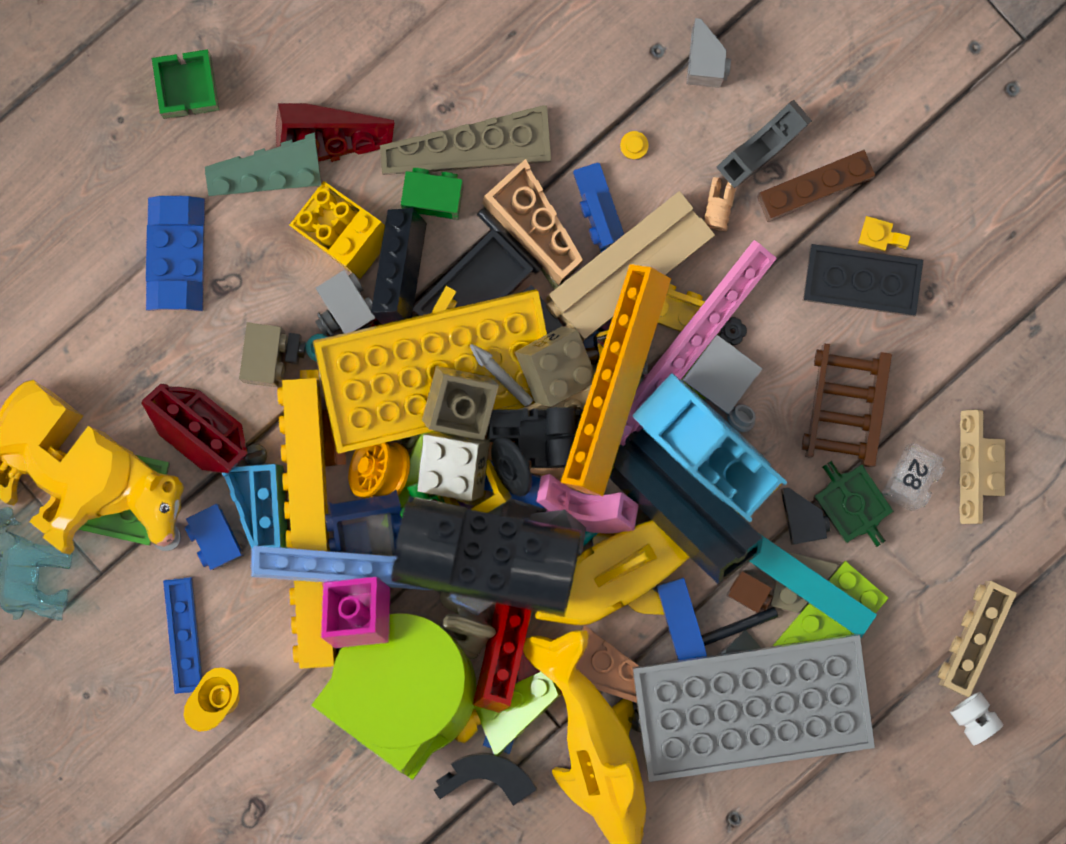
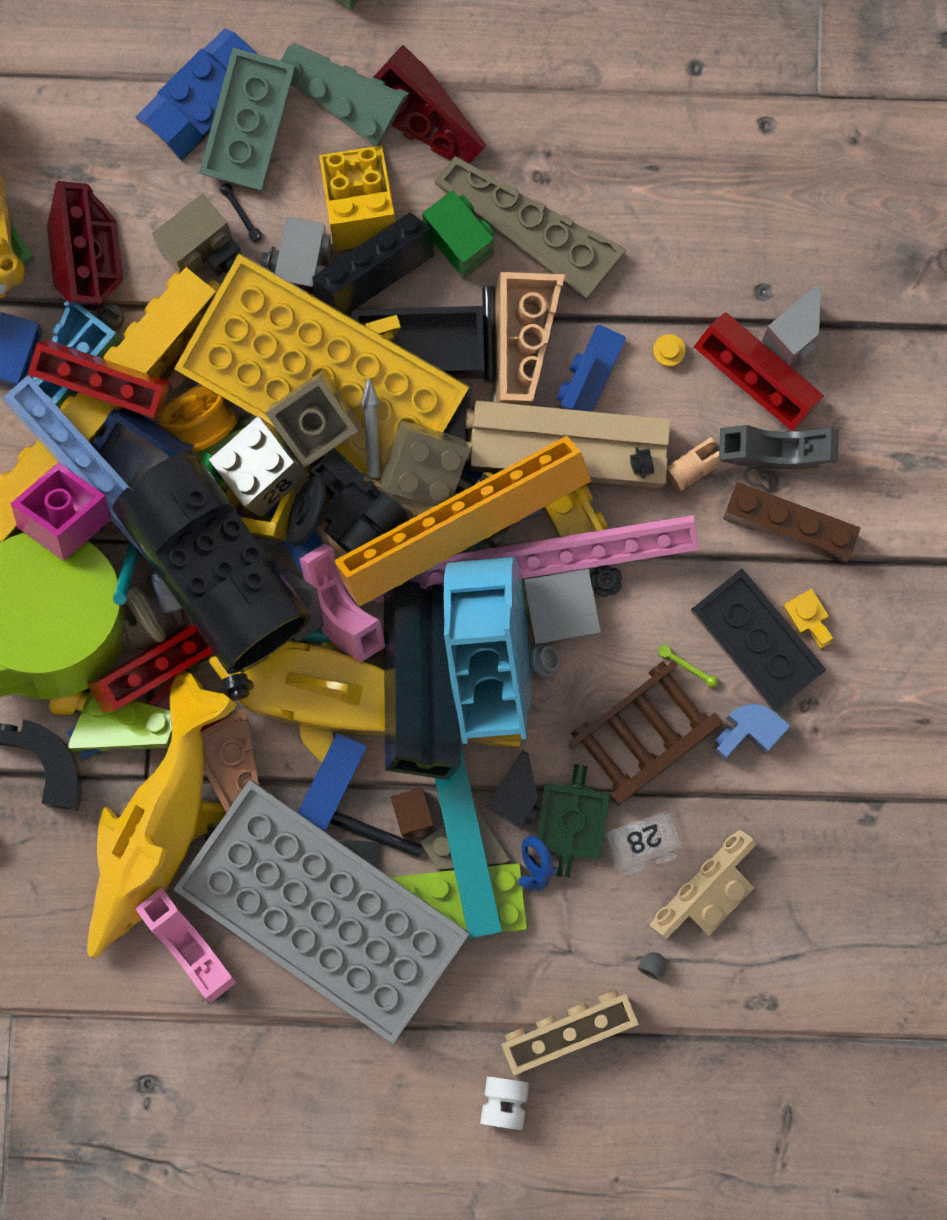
camera: 50 degrees right, 5 degrees down
none -> red brick [28,339,171,418]
none -> teal bar [113,542,140,605]
none -> bright pink arch [135,887,237,1003]
none -> sand green plate [199,48,295,191]
none -> black hinge [220,184,262,242]
none -> black plate [220,673,254,701]
none -> blue piece [519,836,557,892]
none -> black plate [630,447,654,479]
none -> dark grey hinge [637,952,666,980]
none -> lime hinge [658,645,718,688]
none -> red brick [693,312,824,431]
none -> medium blue brick [714,704,790,760]

